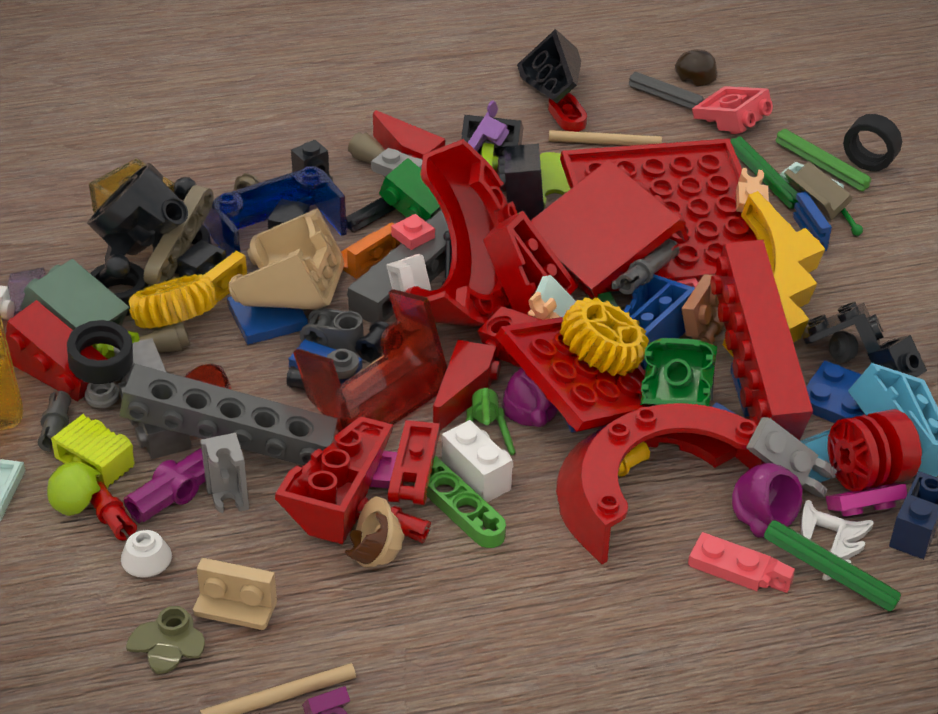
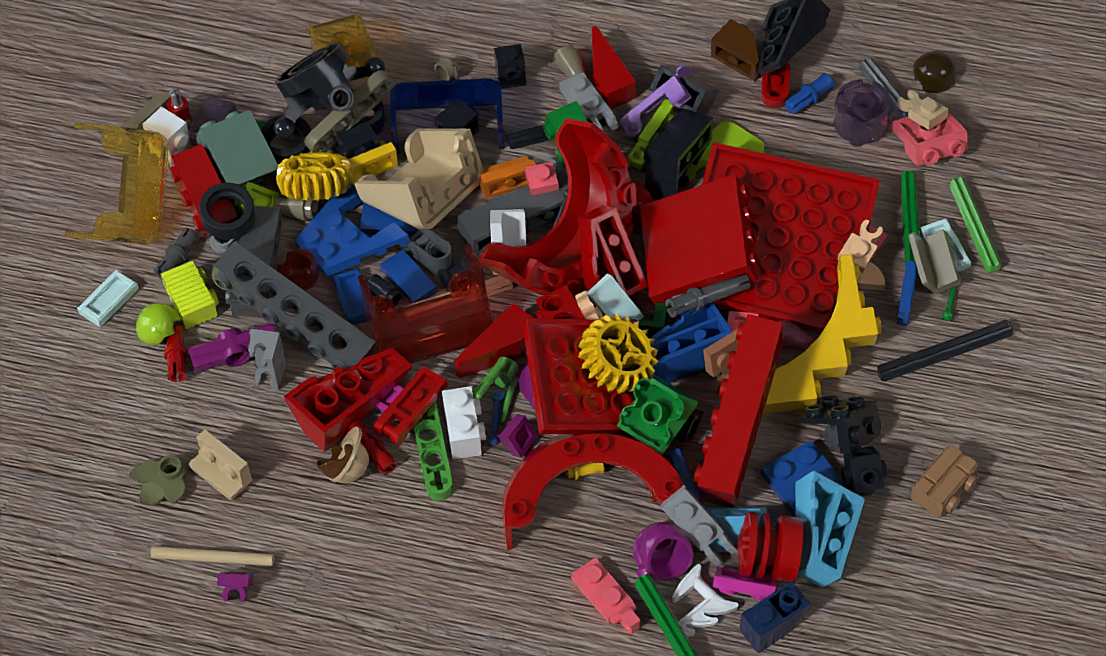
camera: 30 degrees right, 15 degrees up
white cone [121,530,172,578] -> none
dark grey plate [325,349,359,379] -> none
tan bar [549,130,662,146] -> none
black tyre [843,114,903,171] -> none
none -> blue wing [294,183,410,277]
none -> blue tile [332,268,376,325]
none -> blue hinge [487,391,504,445]
none -> magenta tile [497,414,538,458]
none -> reddish brown slope [711,19,759,82]
none -> blue axle [785,73,835,114]
none -> clear purple brick [833,80,891,147]
none -> black axle [877,320,1013,382]
none -> tan plate [897,90,949,130]

